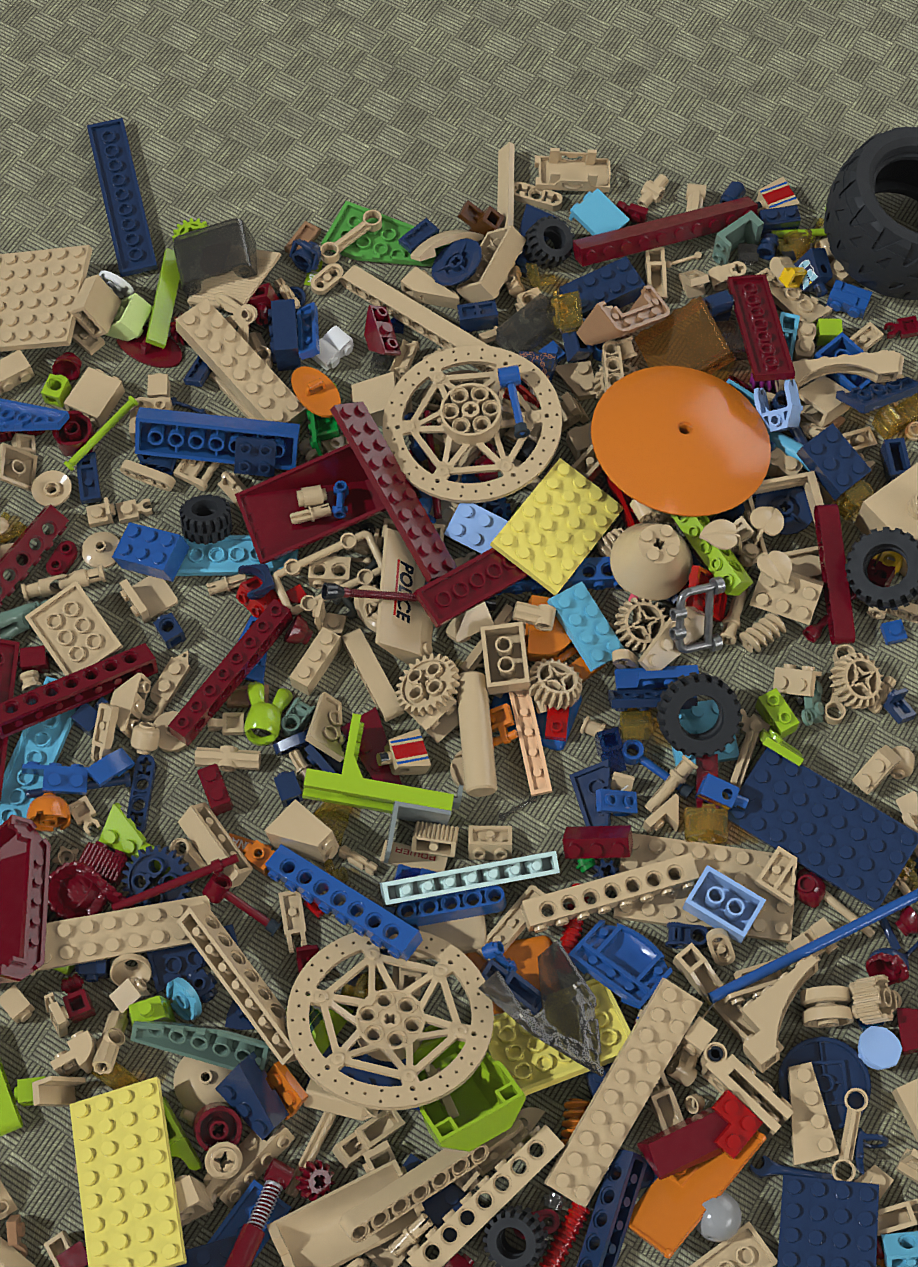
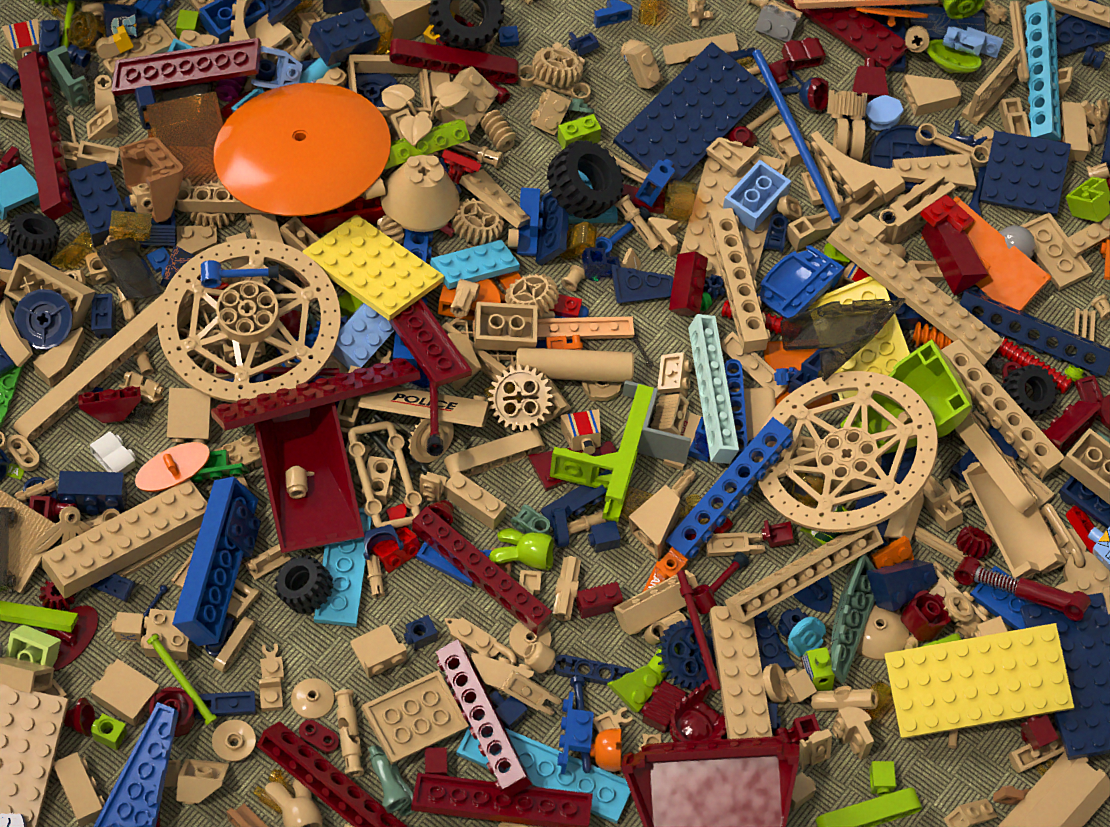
camera: 90 degrees left, 5 degrees down
tan wheel [18,670,42,694] -> none
tan panel [32,1076,86,1107] -> none
blue slope [87,748,135,787] -> none
blue brick [112,522,190,582] -> none
tan axle [290,503,331,524] -> none
blue plate [297,302,320,360] -> none
tan wing [305,692,345,762] -> none
blue bar [332,481,349,519] -> none
tan pin [388,1213,433,1258] -> none
blue plate [596,789,638,816] -> none
flat silver bar [669,576,725,653] -> none
tan hinge [685,1094,705,1114] -> none
lime plate [759,728,804,766] -> none

